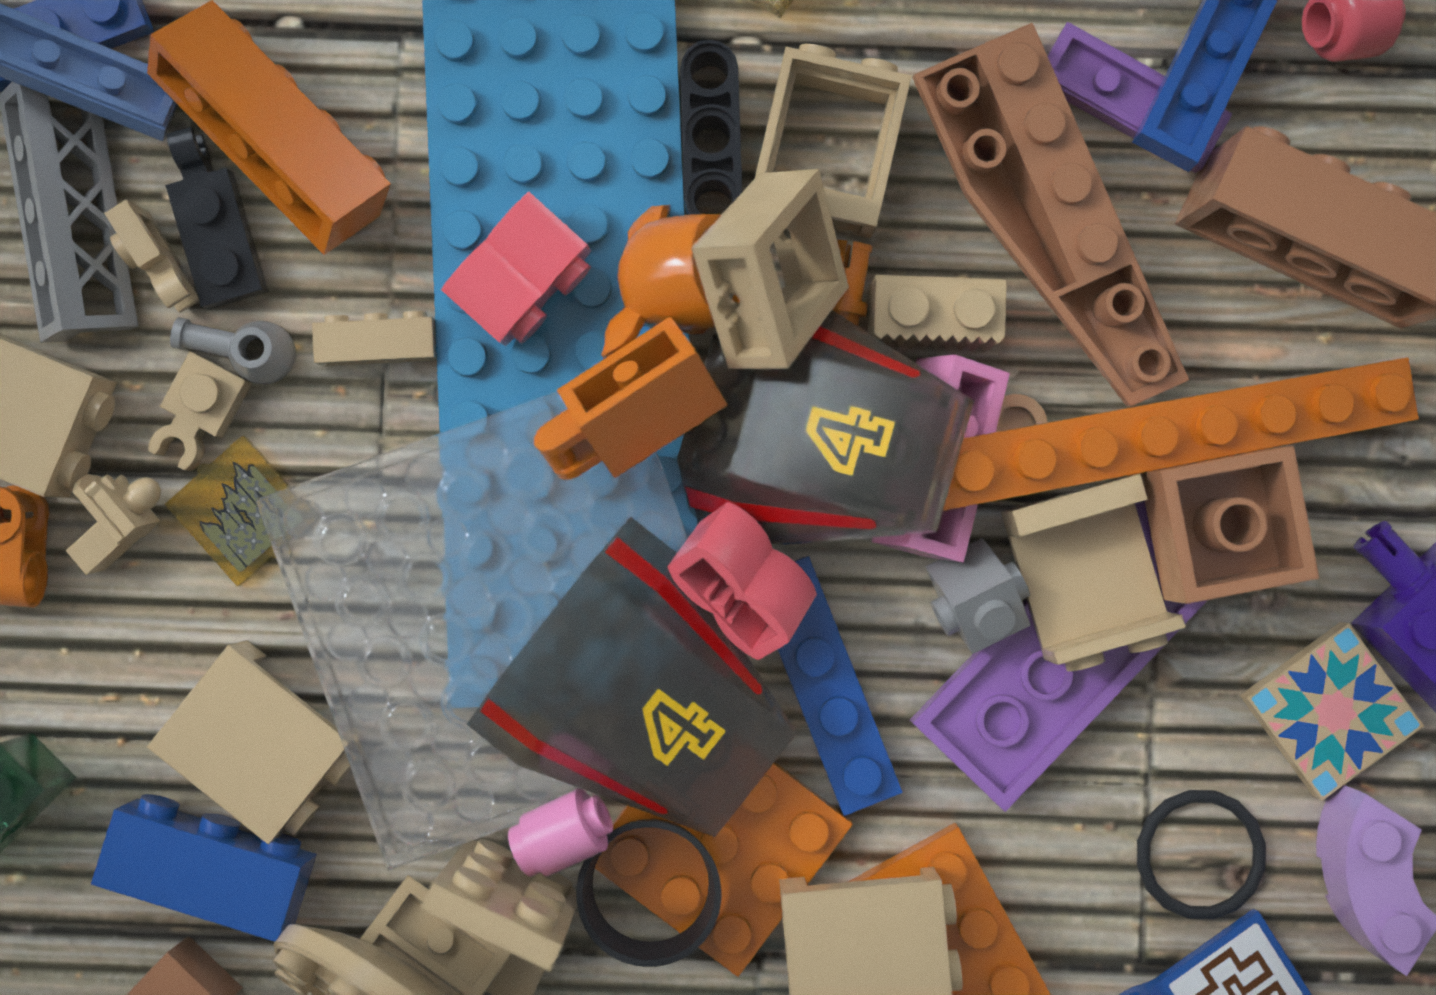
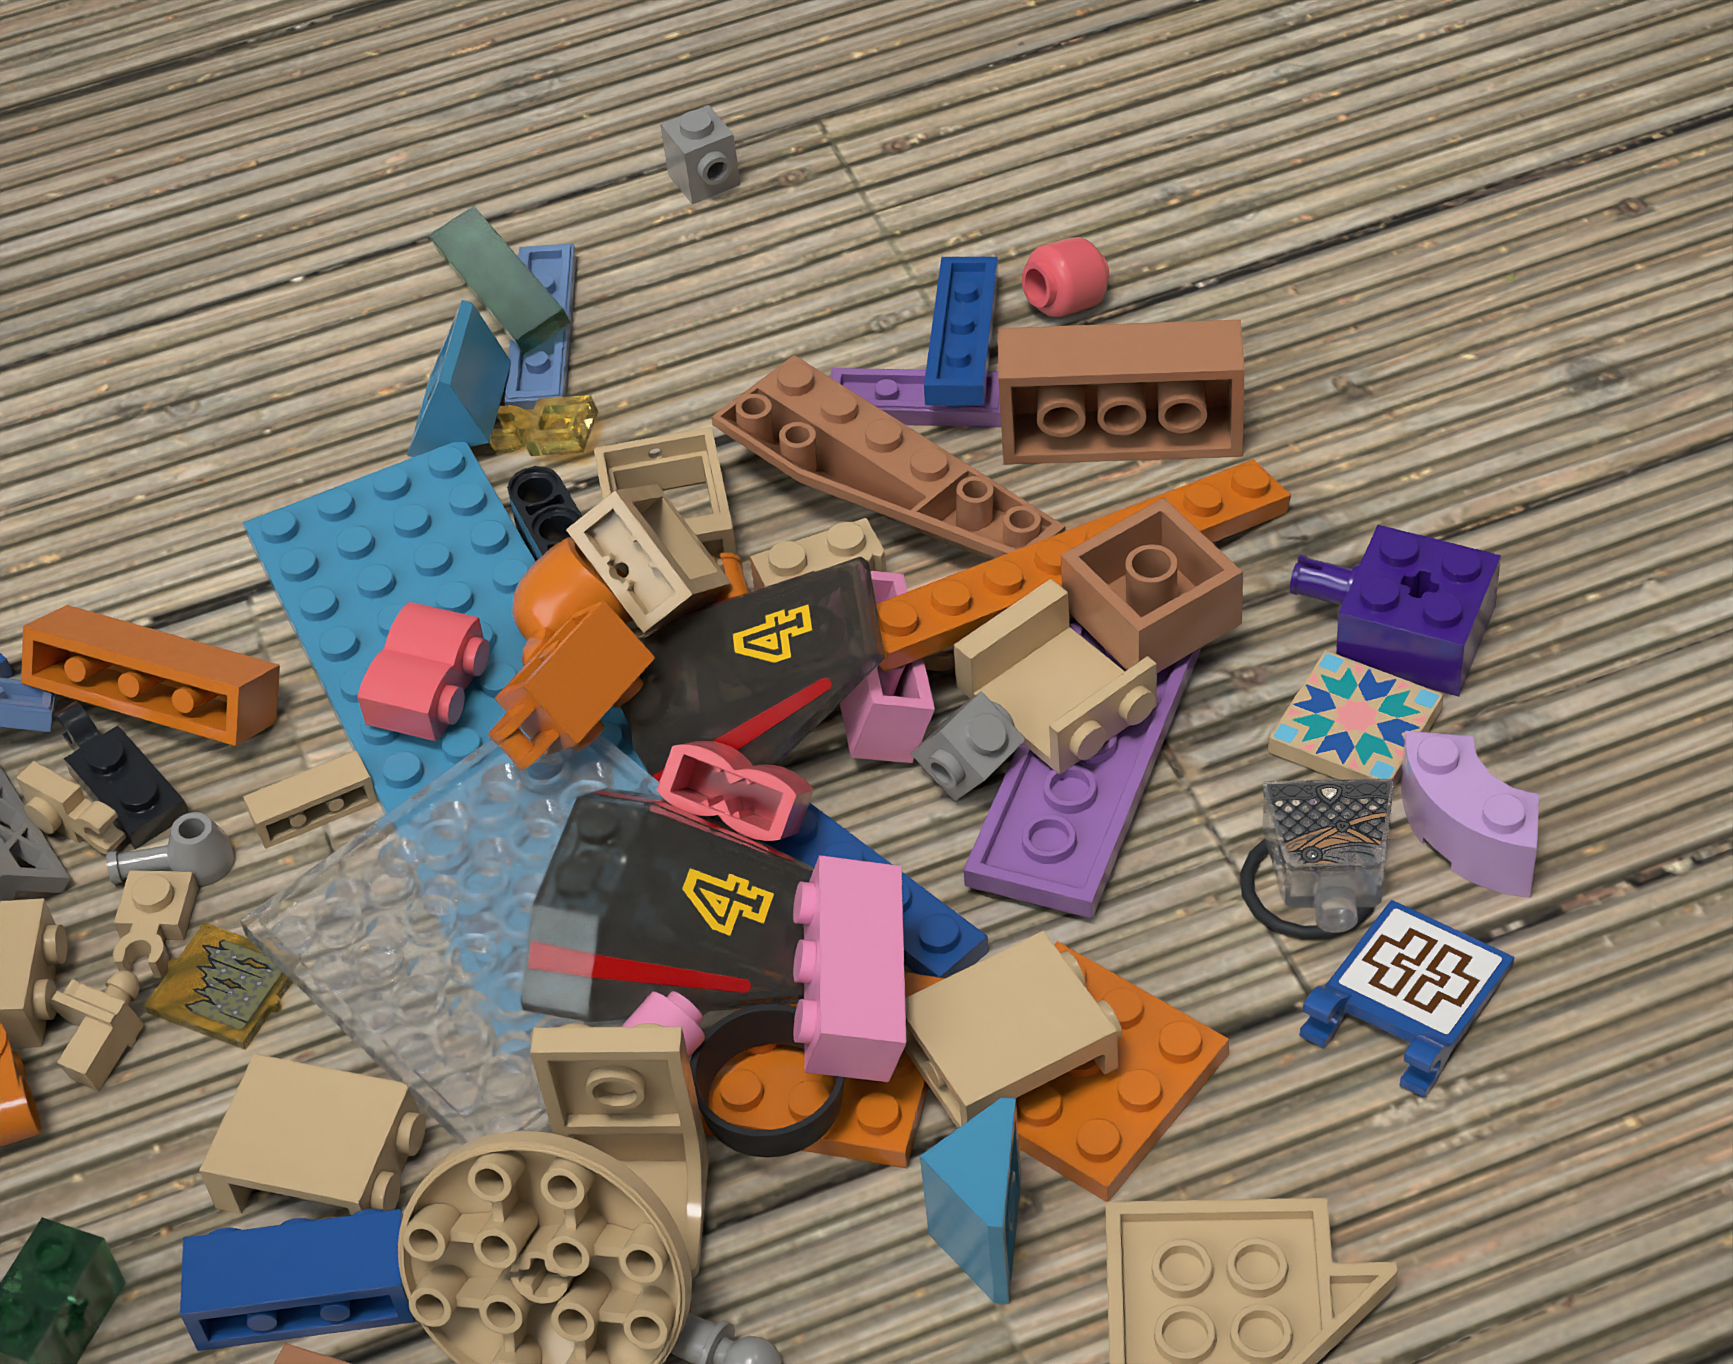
camera: 15 degrees left, 40 degrees down
none -> bright pink brick [793,855,906,1082]
none -> torso [1262,778,1394,933]

